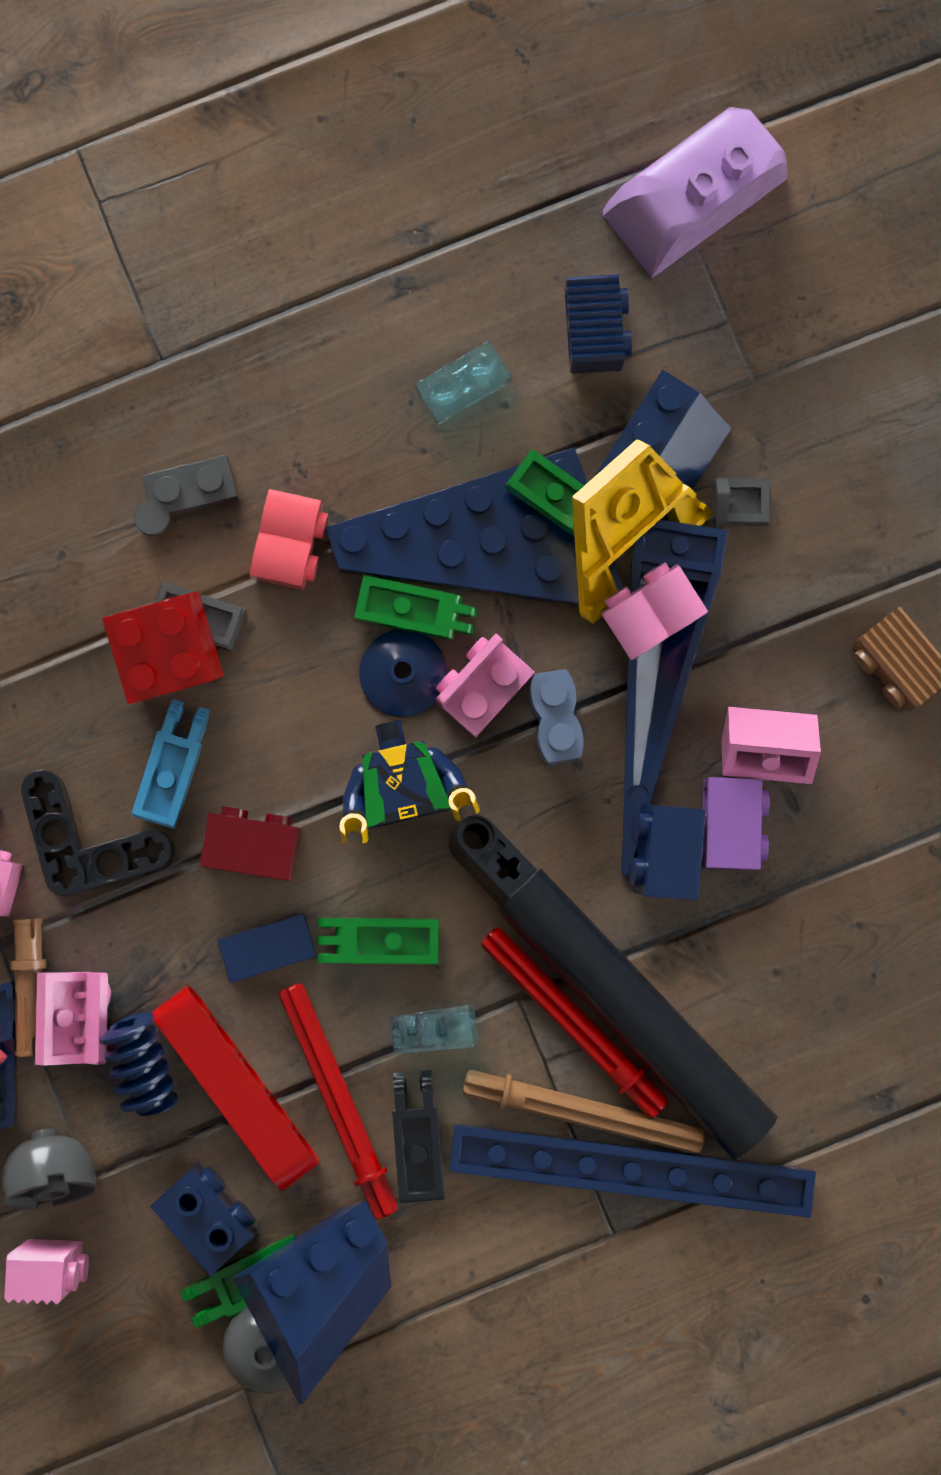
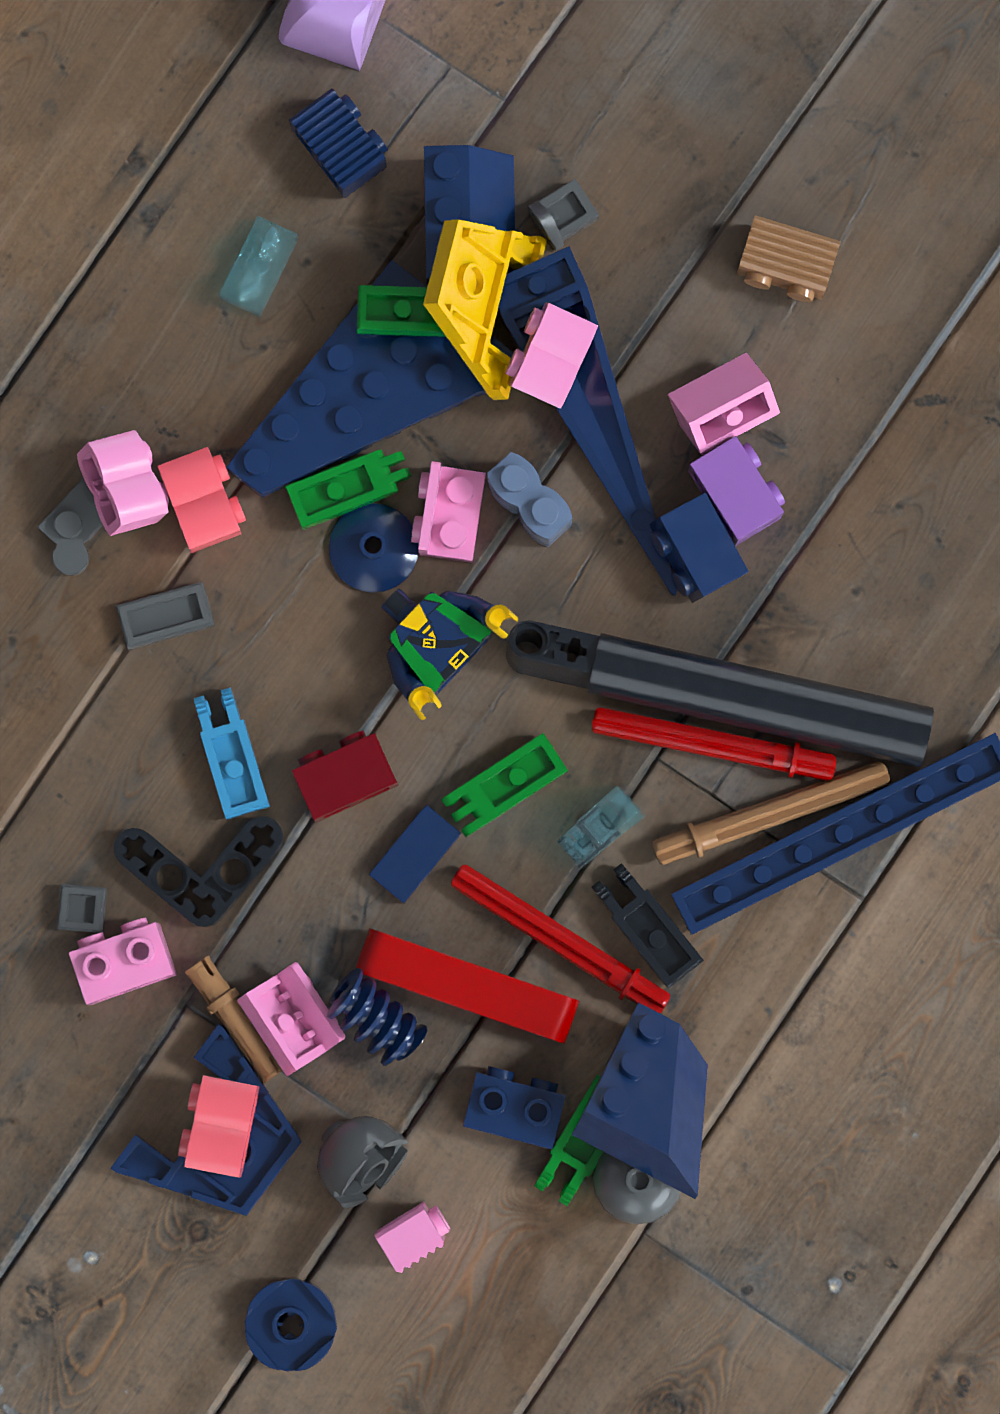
camera: 30 degrees left, 0 degrees up
red brick [102,591,224,705] -> none
none -> bright pink brick [77,430,169,536]

